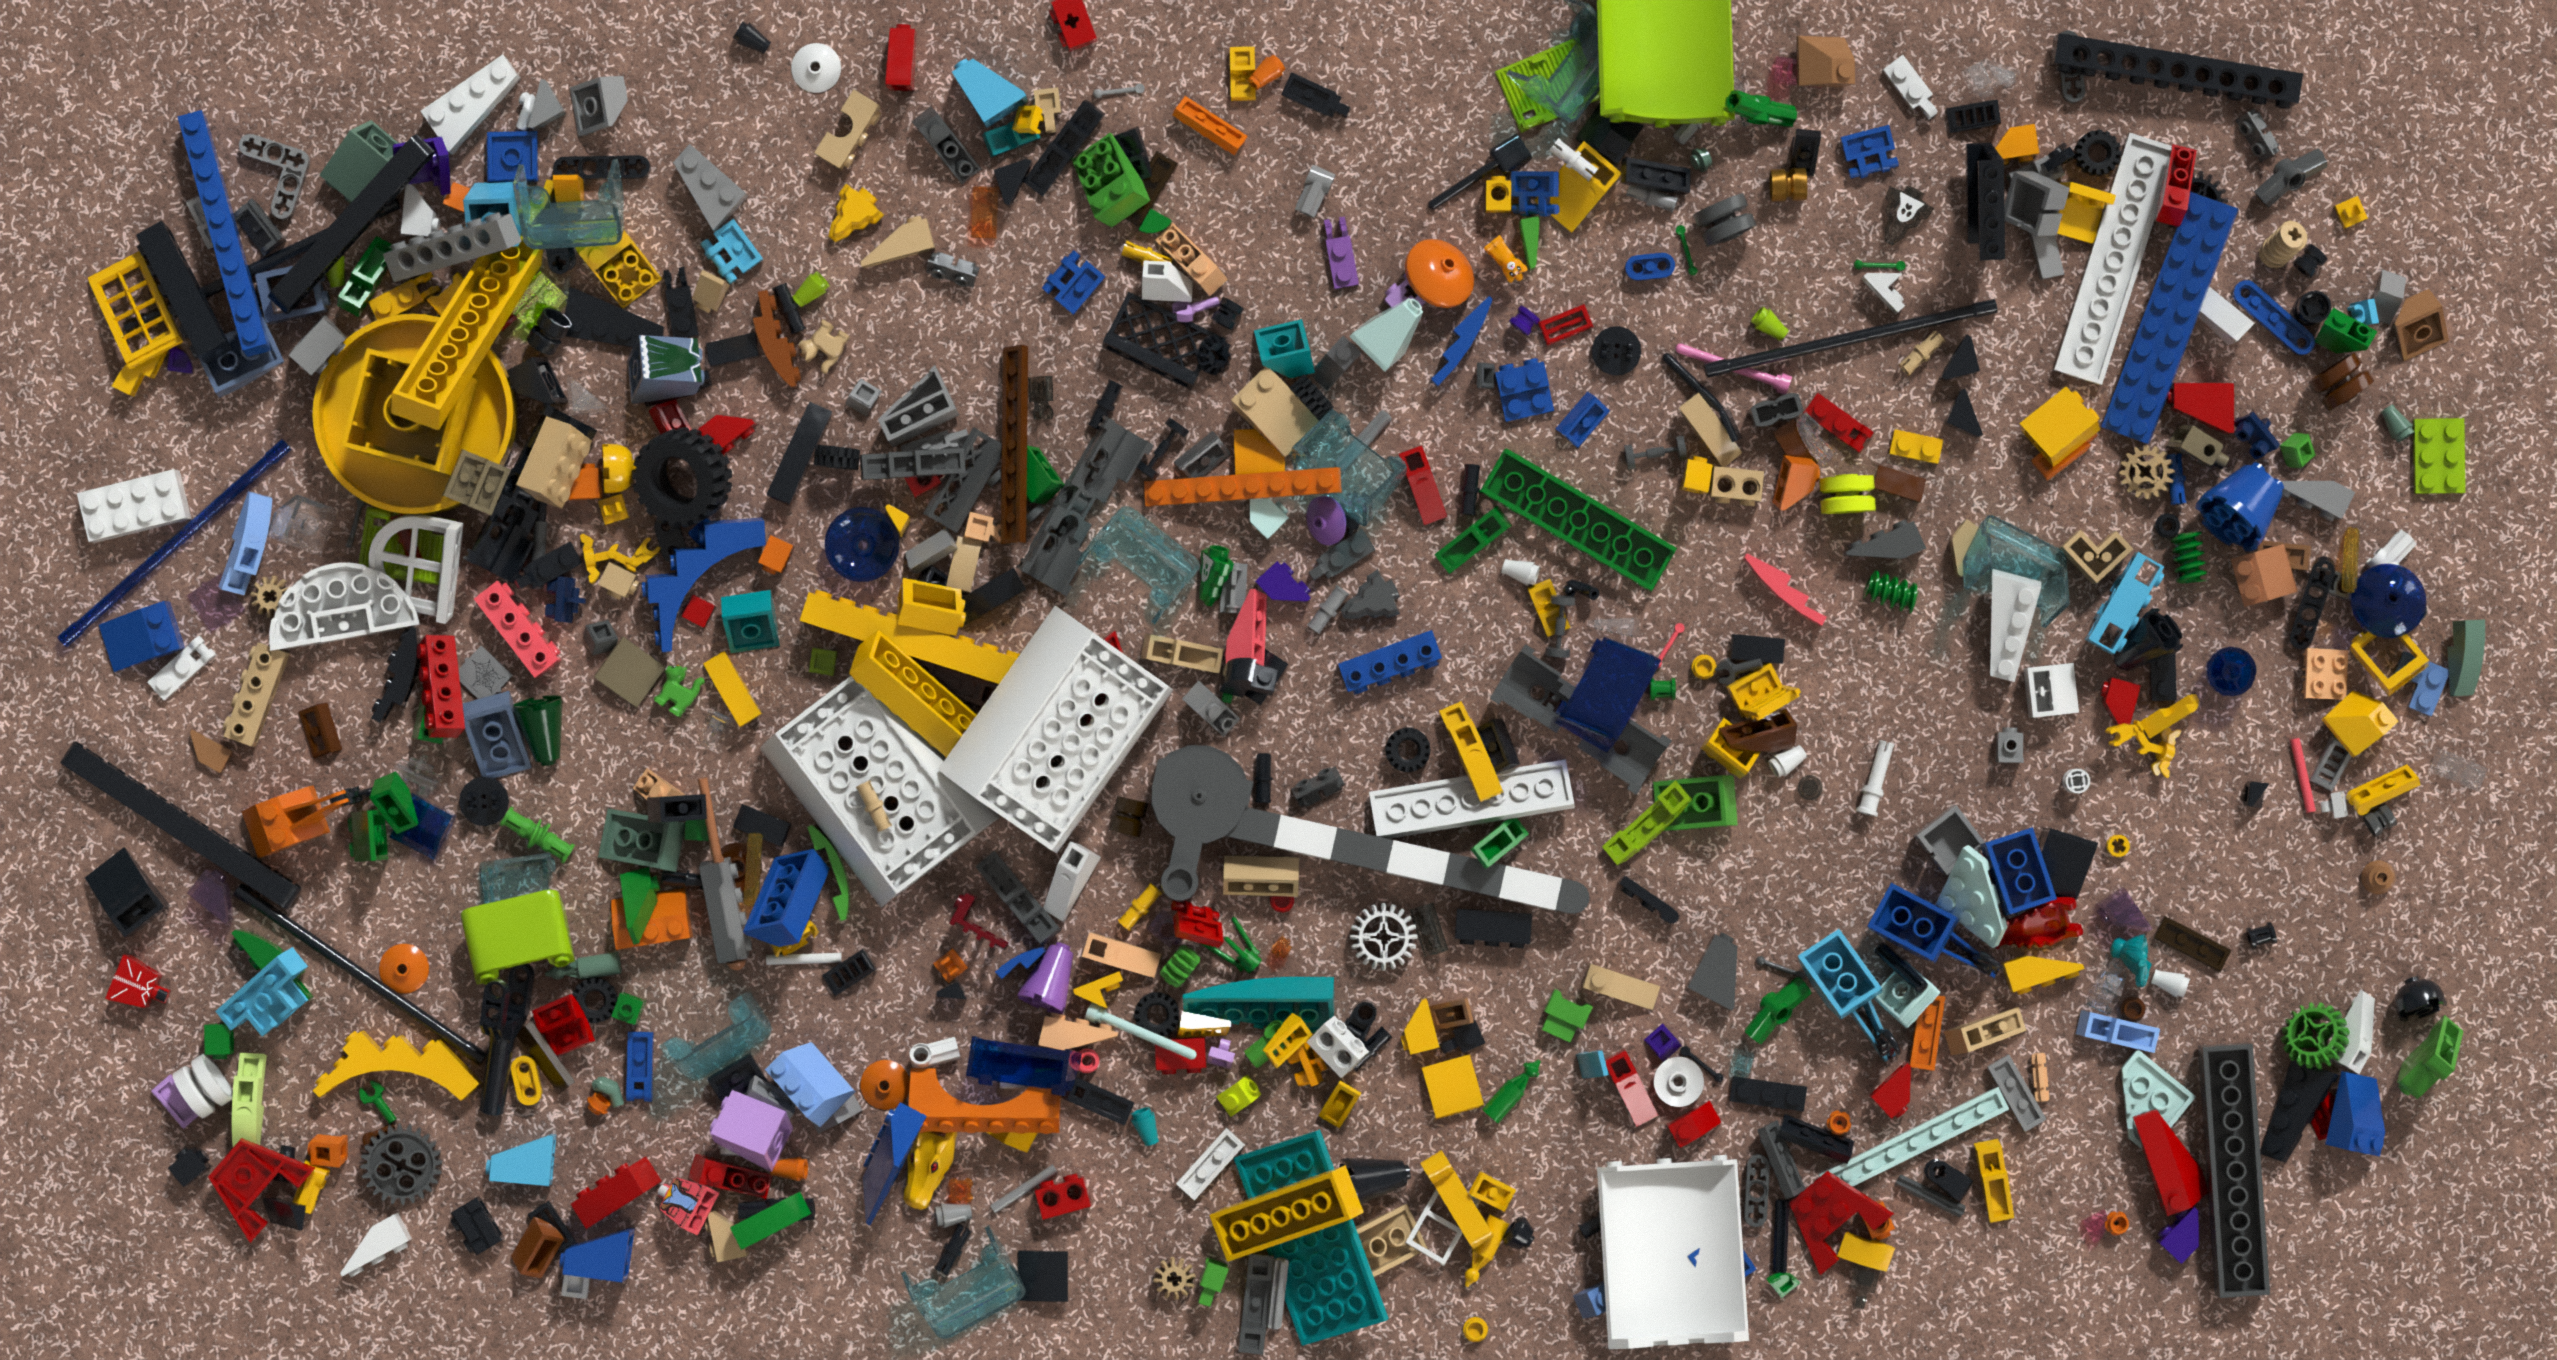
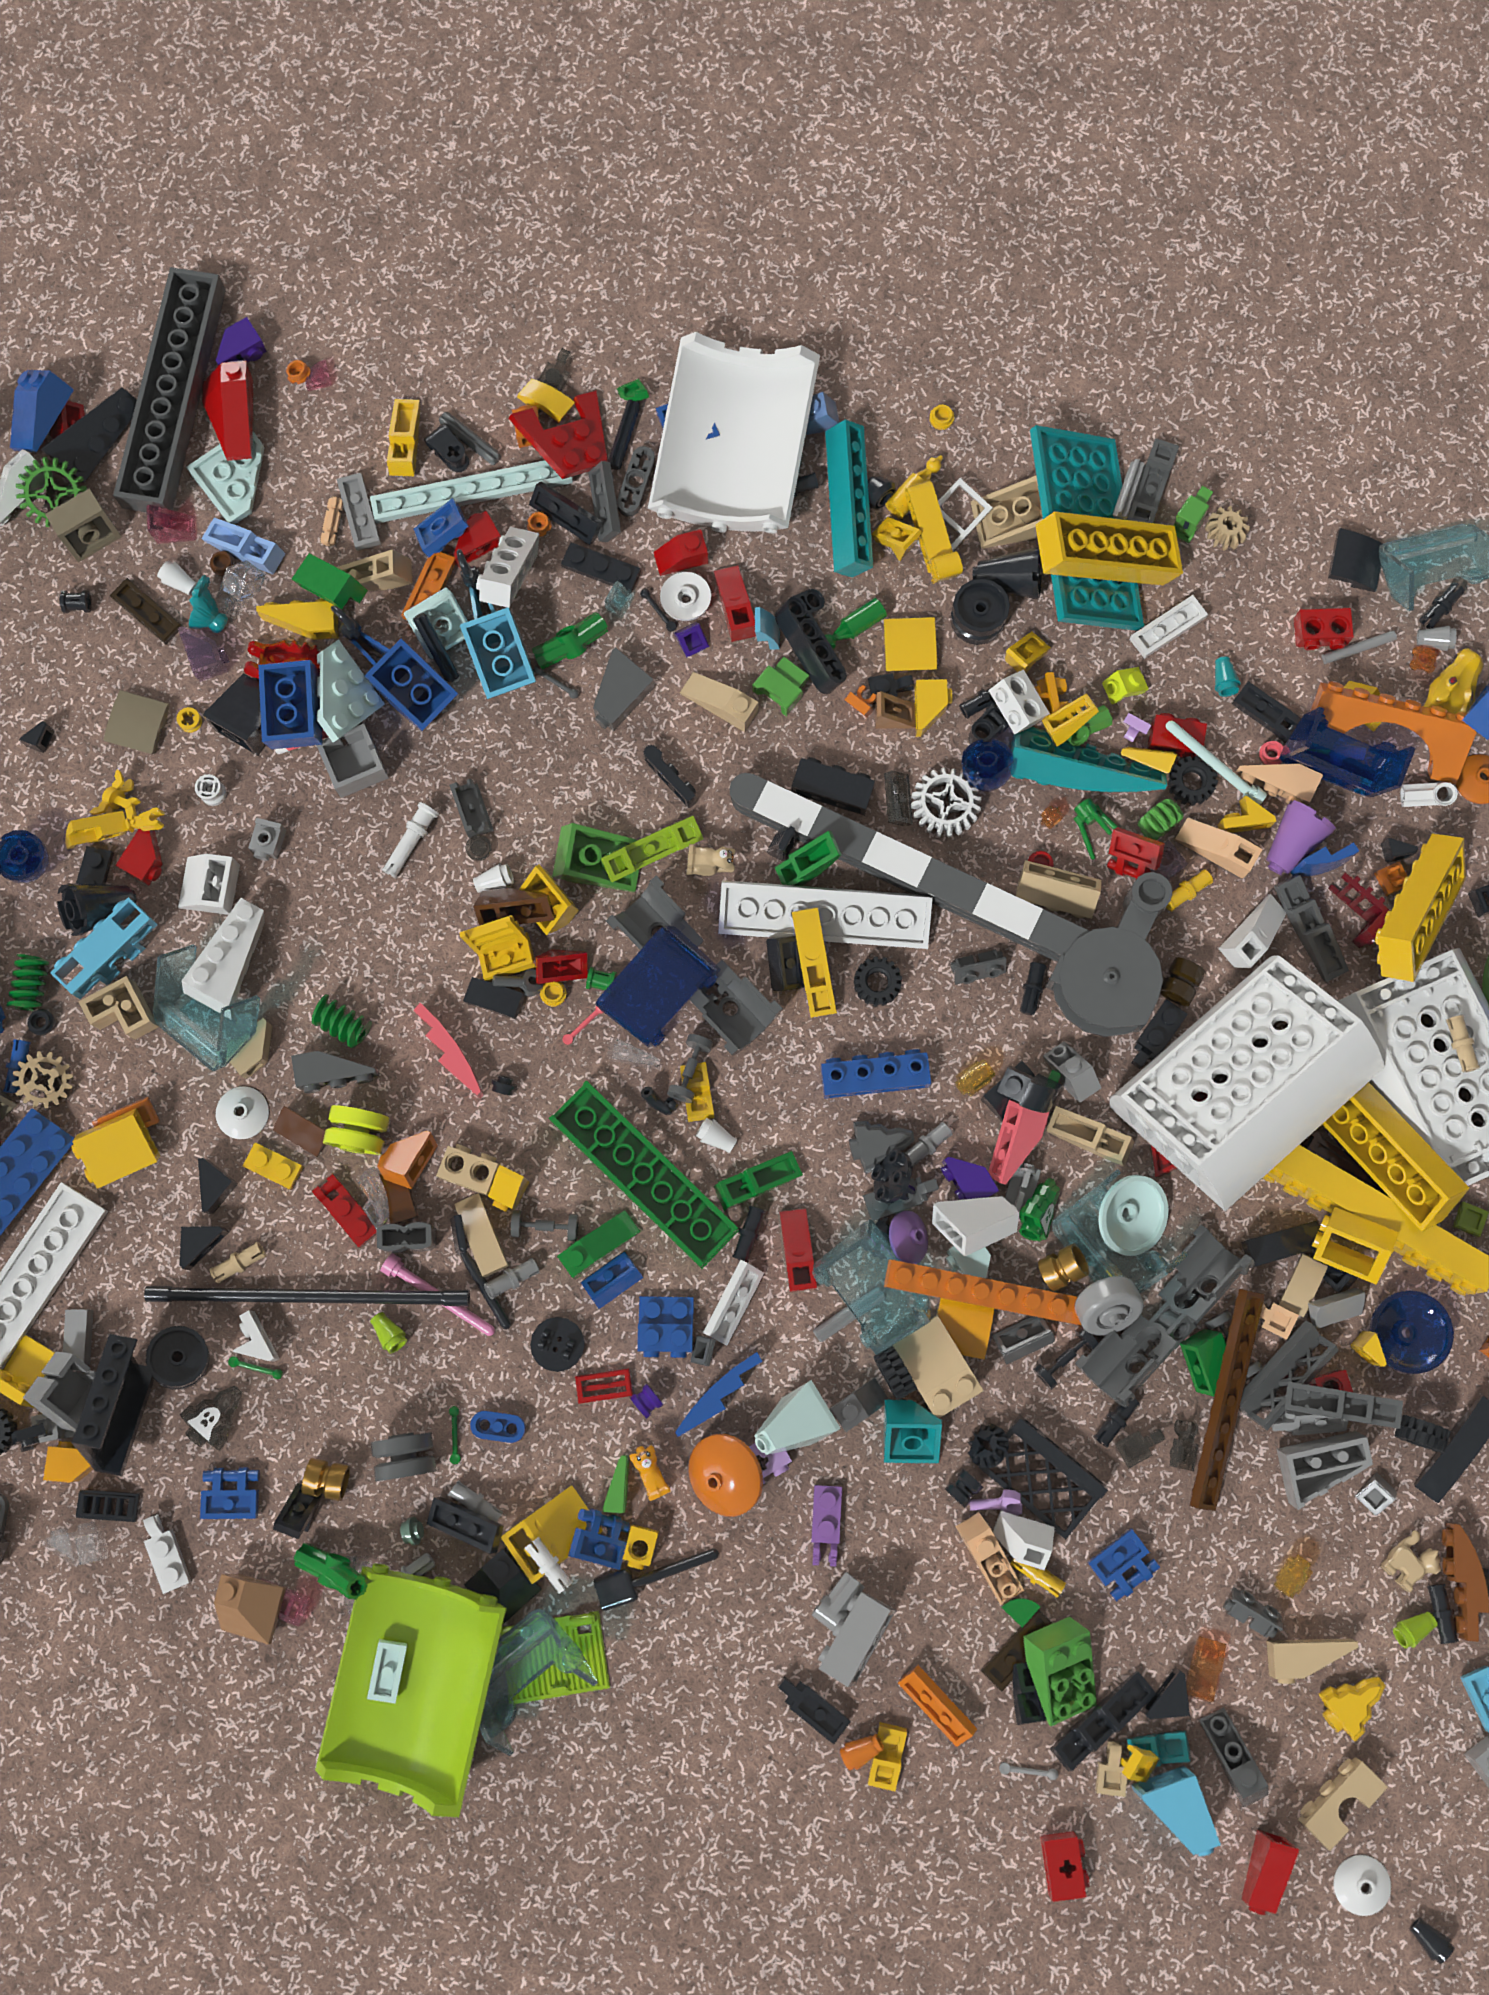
camera: 165 degrees left, 10 degrees down
none -> dark tan slope [45,488,122,562]
none -> dark tan slope [103,690,170,754]
none -> black wheel [146,1326,210,1390]
none -> clear pink slope [147,504,196,544]
none -> white dish [216,1086,269,1139]
none -> green piece [292,553,368,609]
none -> light aqua plate [367,1639,407,1703]
none -> blue plate [414,498,468,558]
none -> dark grey hinge [450,779,494,839]
none -> white brick [476,527,539,608]
none -> light grey pin [484,1258,540,1299]
none -> black plate [491,1075,518,1096]
none -> red slope [536,949,588,984]
none -> green slope [557,1210,640,1280]
none -> tan animal [687,844,736,876]
none -> white plate [703,1260,764,1346]
none -> black slope [767,826,796,862]
none -> black beam [775,589,847,694]
none -> light grey slope [818,1592,896,1687]
none -> teal brick [825,419,873,577]
none -> orange tile [844,685,876,718]
none -> black plate [871,1149,916,1204]
none -> white slope [932,1196,1019,1257]
none -> black wheel [950,579,1010,645]
none -> clear yellow brick [955,1059,996,1097]
none -> clear blue cylinder [961,739,1014,792]
none -> pearl gold wheel [1038,1243,1090,1291]
none -> light grey wheel [1075,1276,1144,1335]
none -> light aqua dish [1099,1175,1168,1256]
none -> clear smoke plate [1114,1428,1166,1469]
none -> black hinge [1131,999,1188,1069]
none -> clear yellow brick [1273,1555,1313,1599]
none -> yellow brick [1375,833,1466,982]

